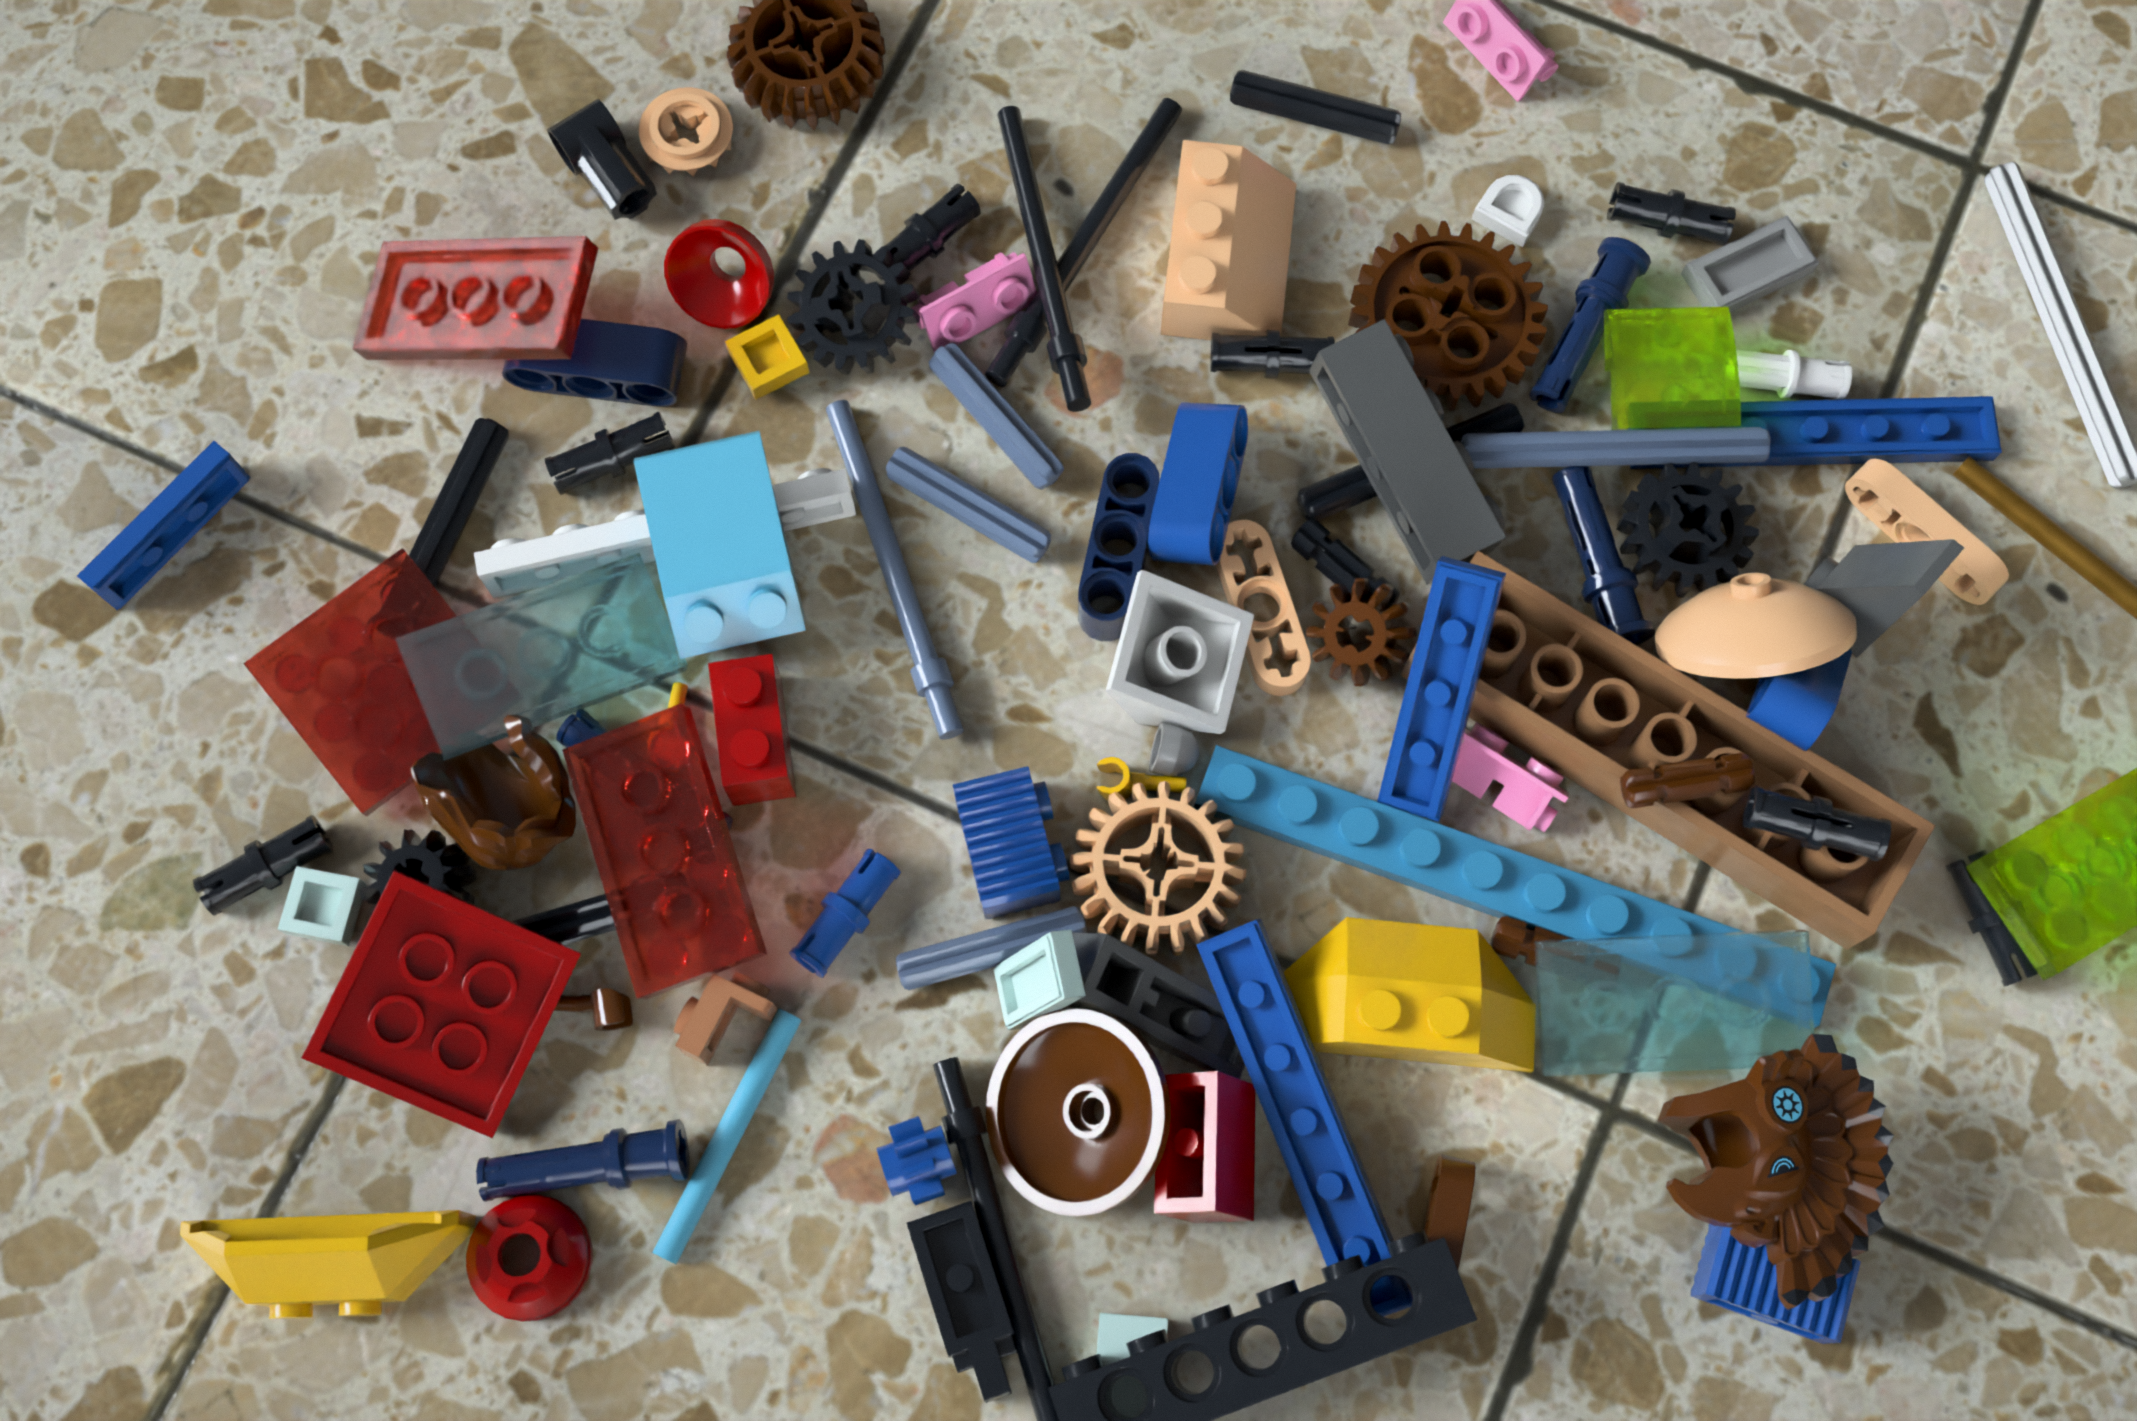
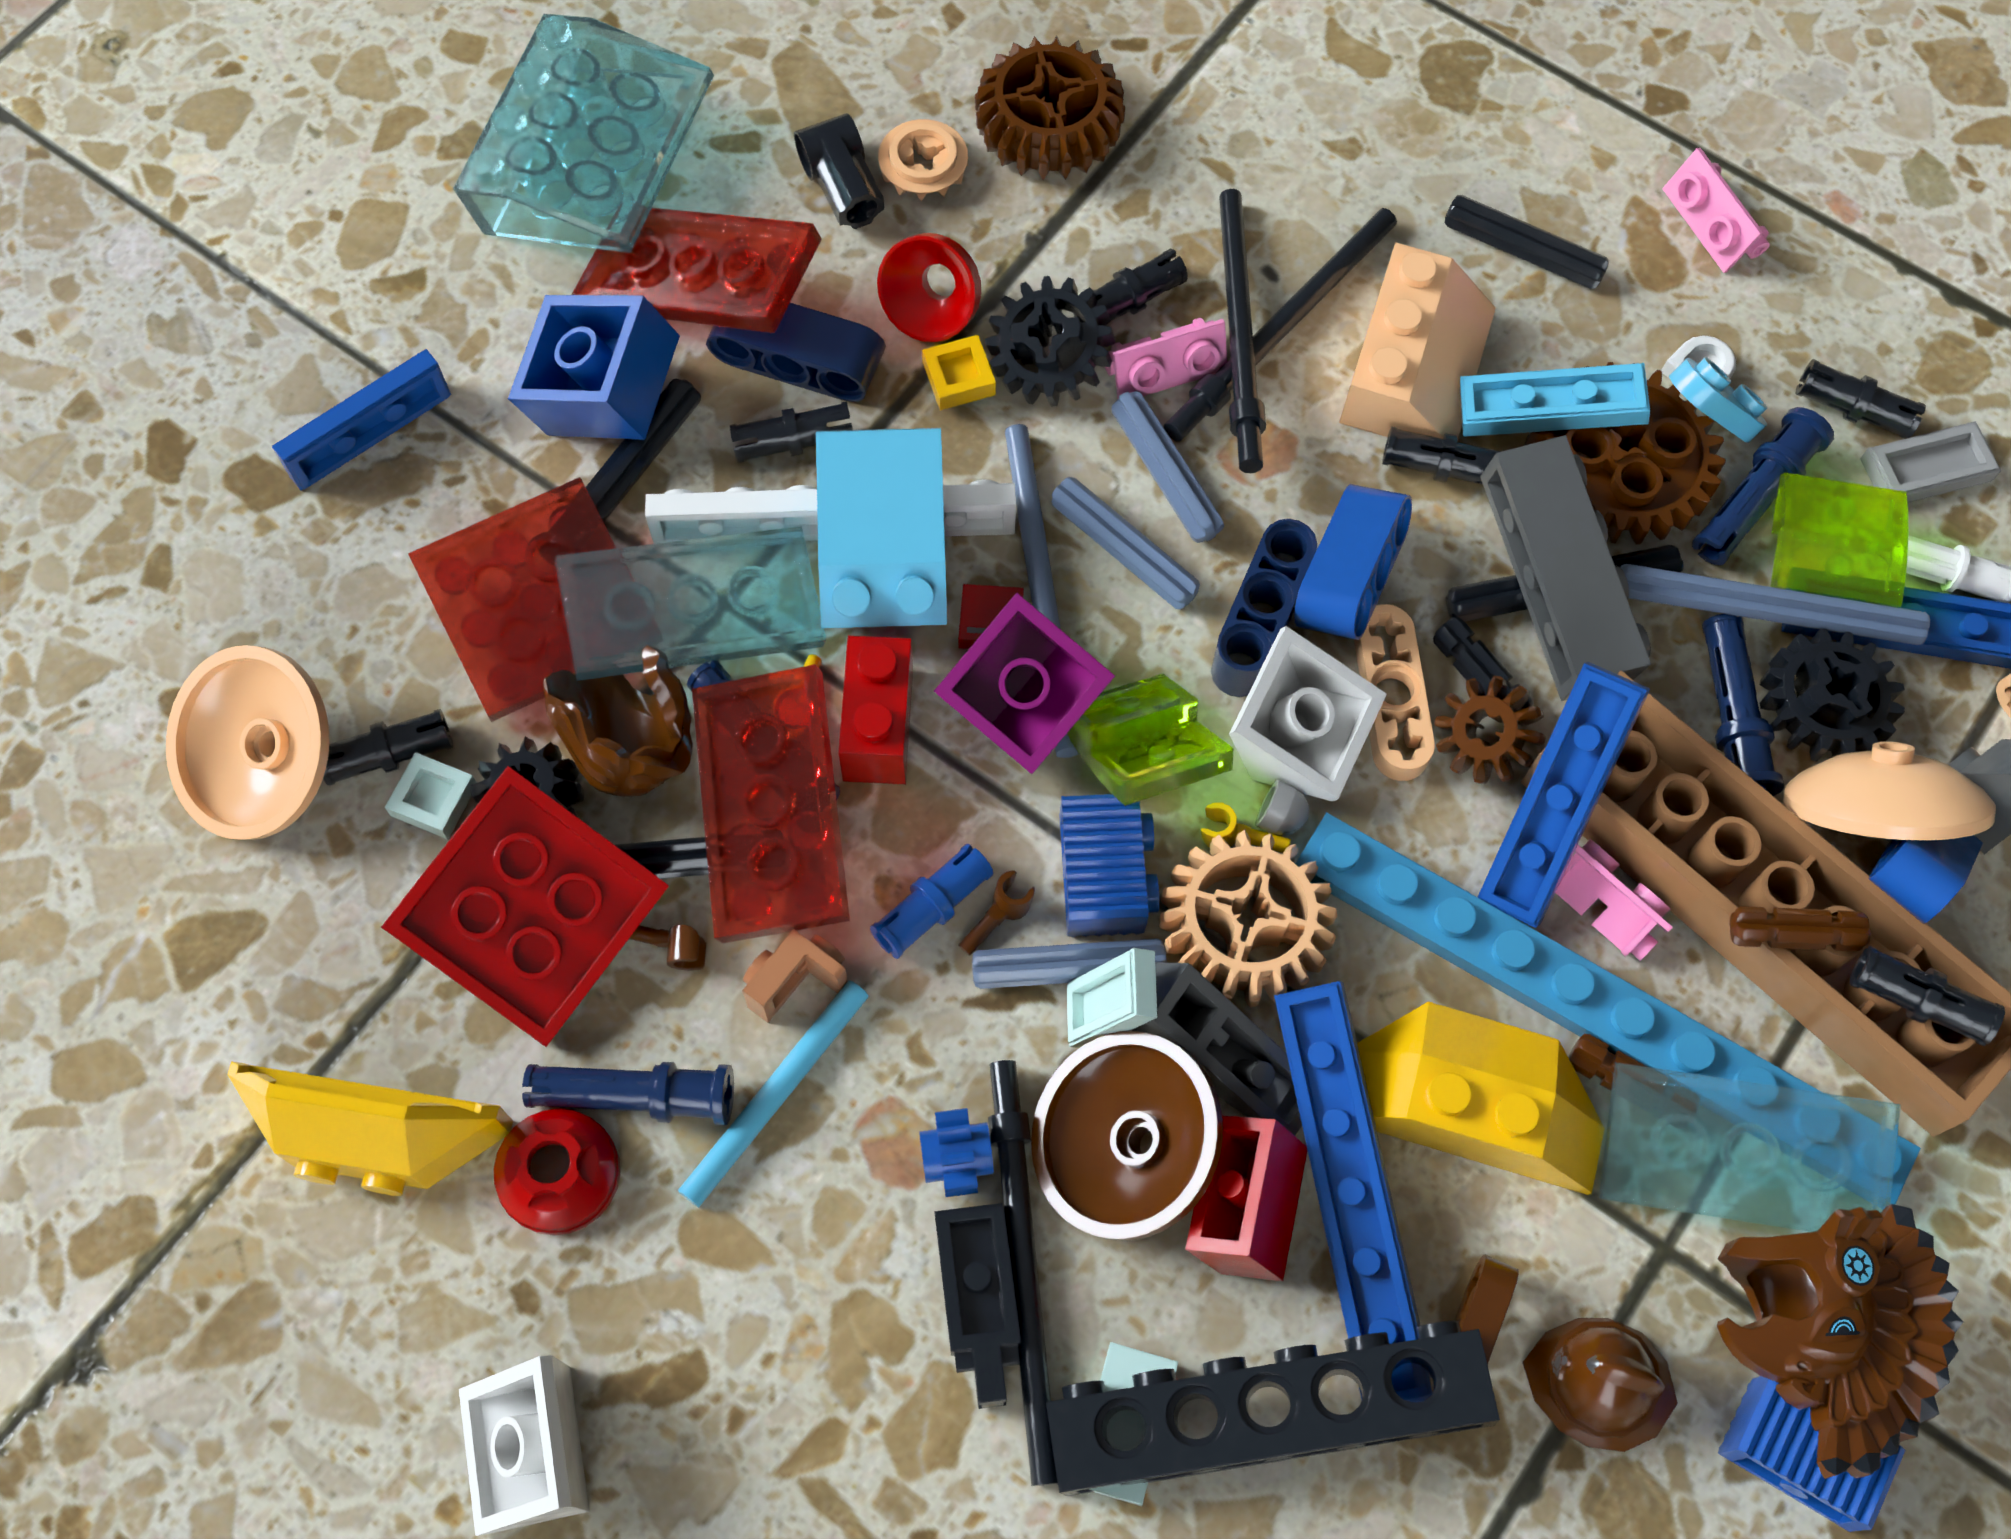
camera: 10 degrees right, 5 degrees down
none -> light nougat dish [166,645,329,840]
none -> clear light blue slope [453,14,714,253]
none -> blue brick [508,295,680,440]
none -> magenta slope [934,593,1115,774]
none -> red tile [958,584,1024,649]
none -> reddish brown hand [958,871,1035,956]
none -> clear neon green slope [1067,674,1234,806]
none -> medium azure tile [1460,363,1650,437]
none -> reddish brown piece [1522,1318,1678,1452]
none -> medium azure plate [1669,357,1767,443]

